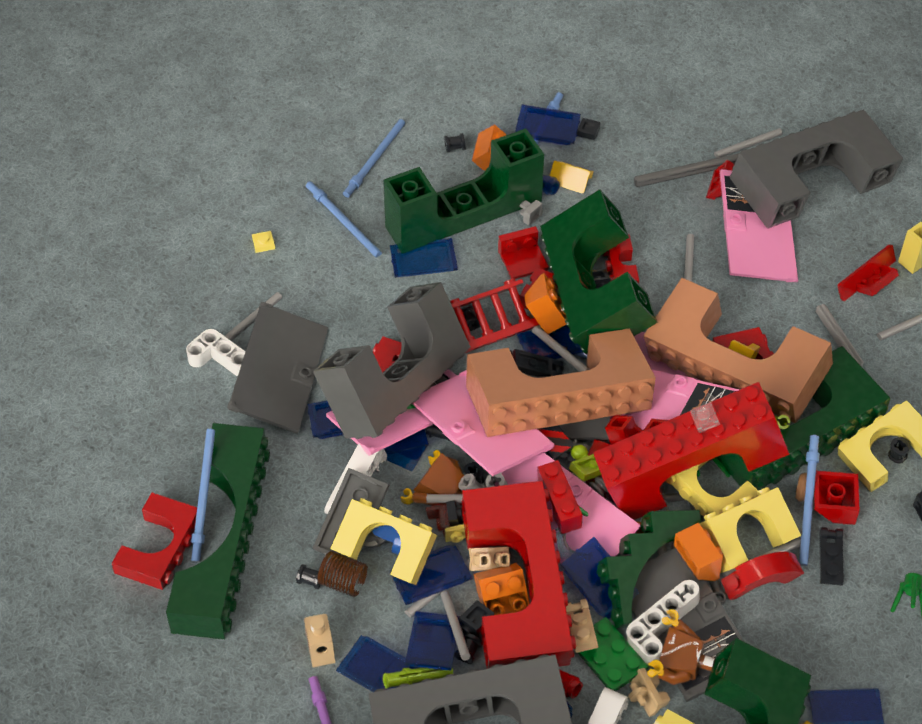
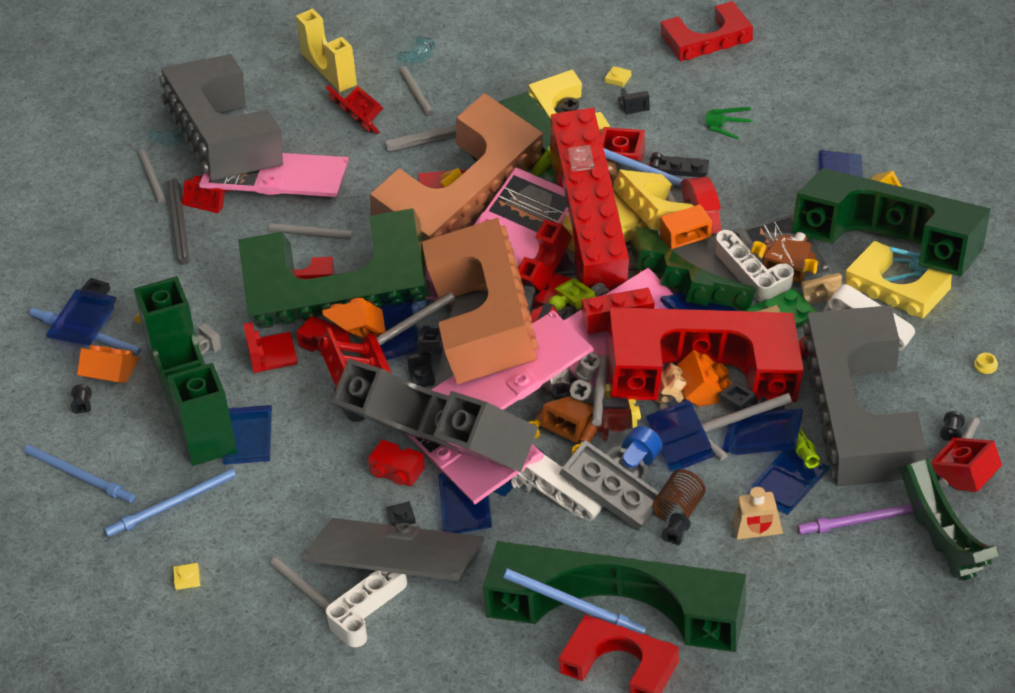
camera: 80 degrees left, 10 degrees down
light yellow arch [331,498,437,585] -> none

